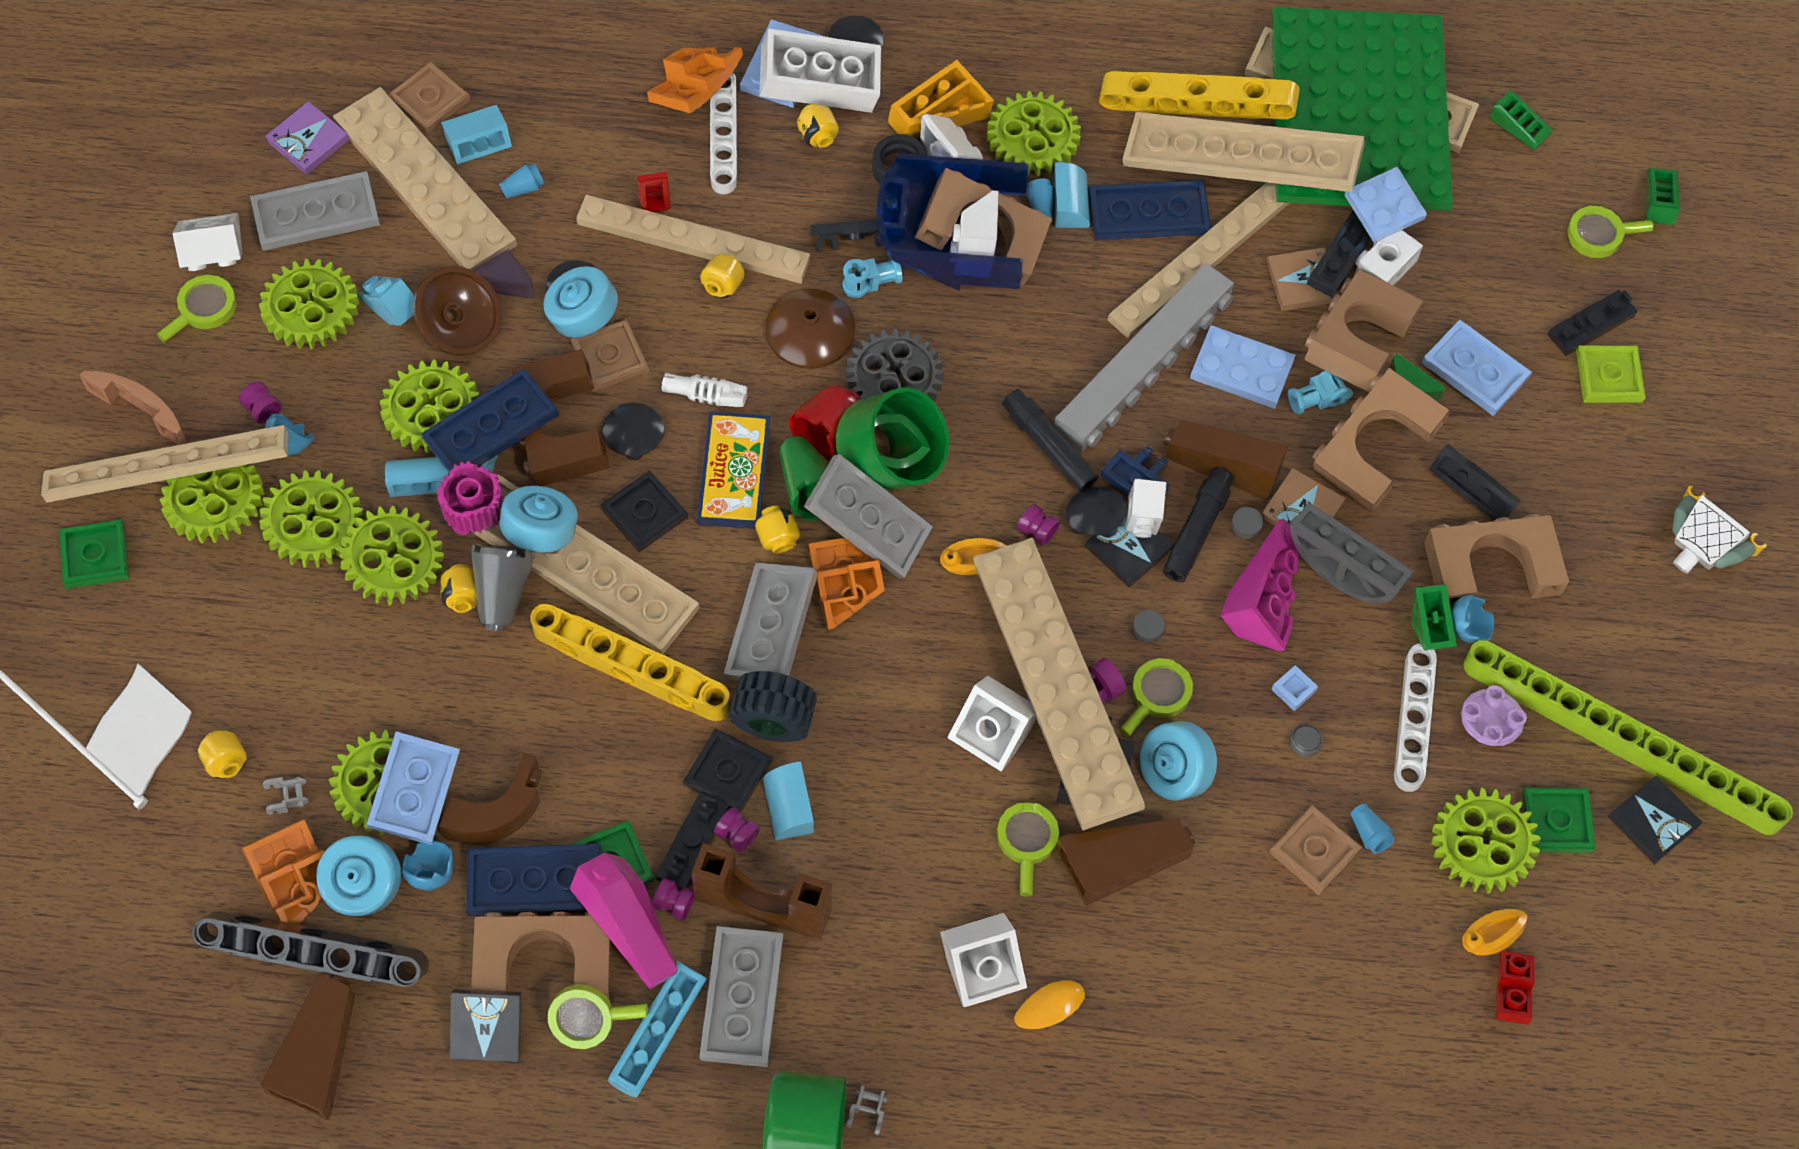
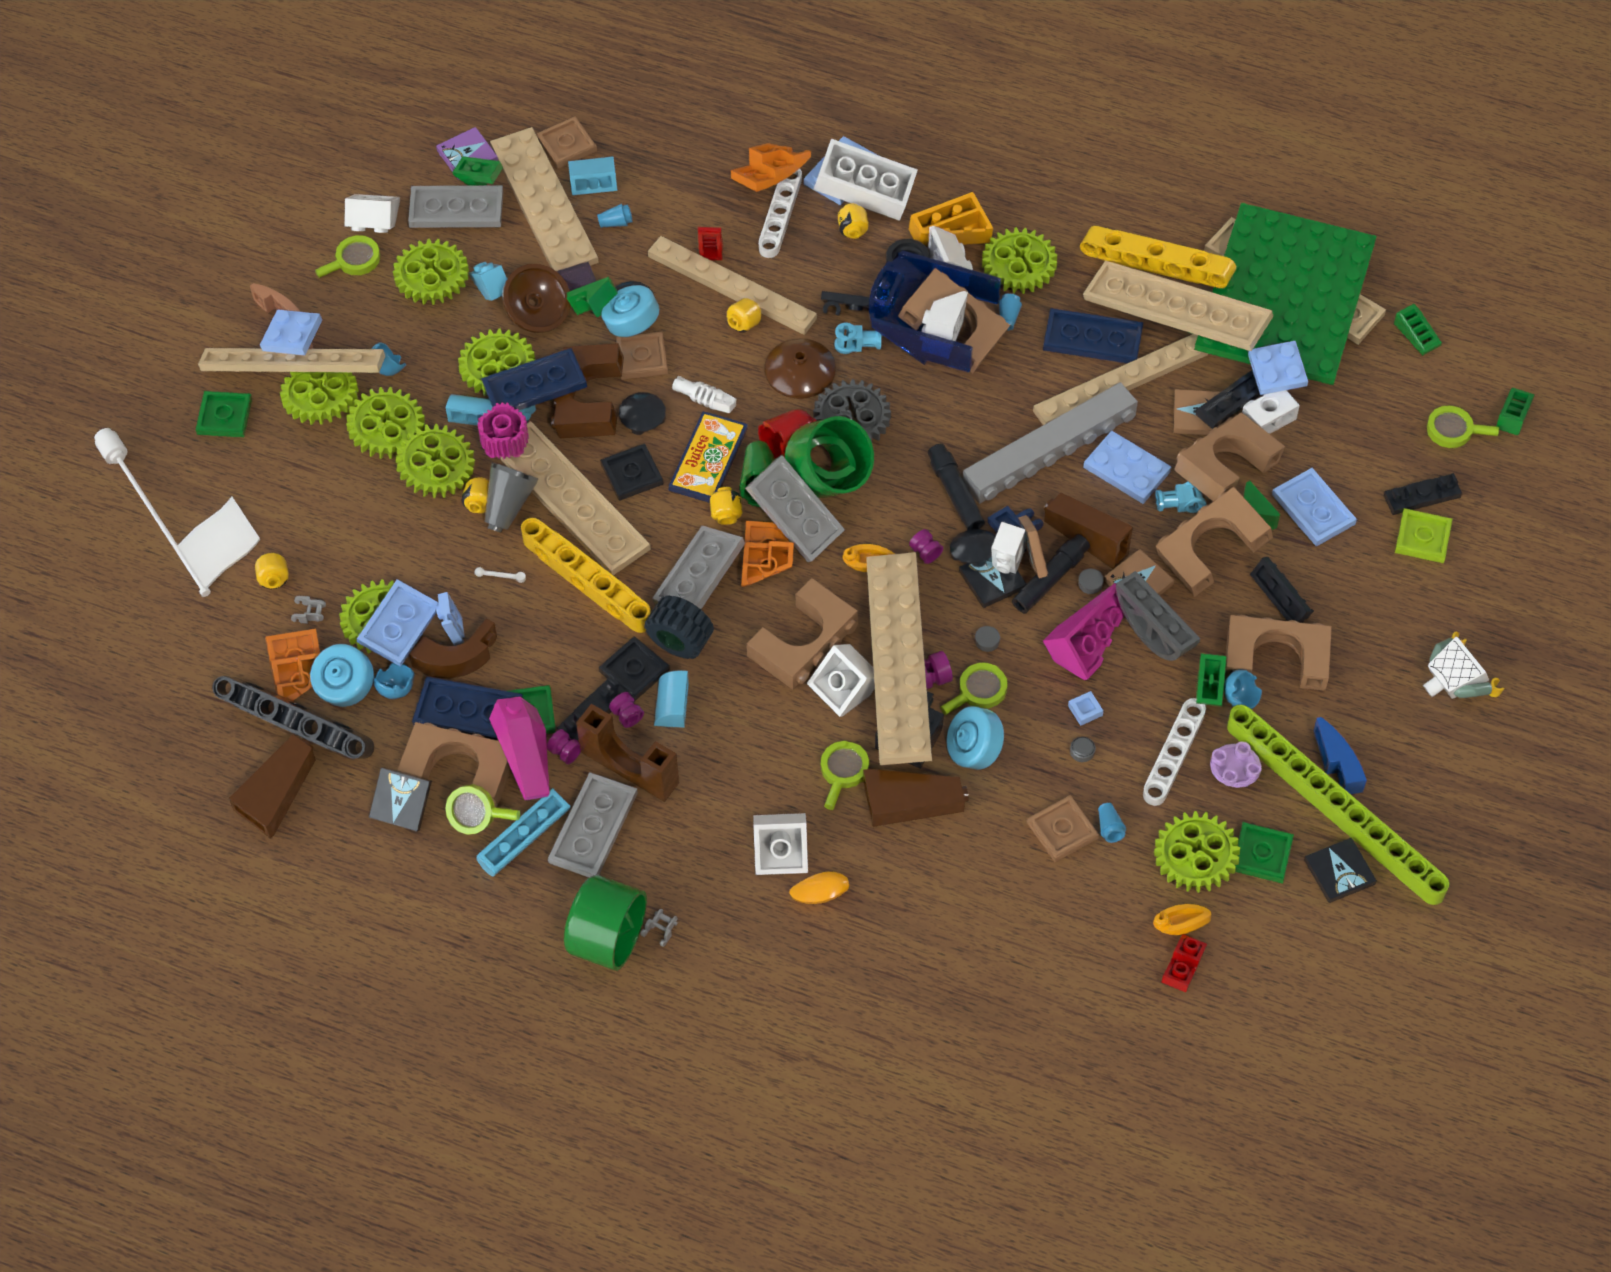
camera: 20 degrees right, 5 degrees down
magenta wheel [238,381,282,424] -> none
medium azure wheel [499,486,578,553] -> none
black dish [828,15,883,48] -> none
medium azure brick [1053,162,1090,228] -> none
none -> light blue plate [260,310,322,355]
none -> light blue plate [436,592,465,646]
none -> green slope [452,156,503,186]
none -> white hinge [475,567,526,583]
none -> green slope [566,277,618,317]
none -> medium nougat arch [746,578,858,690]
none -> medium nougat tile [1018,515,1048,578]
none -> blue slope [1313,717,1367,794]

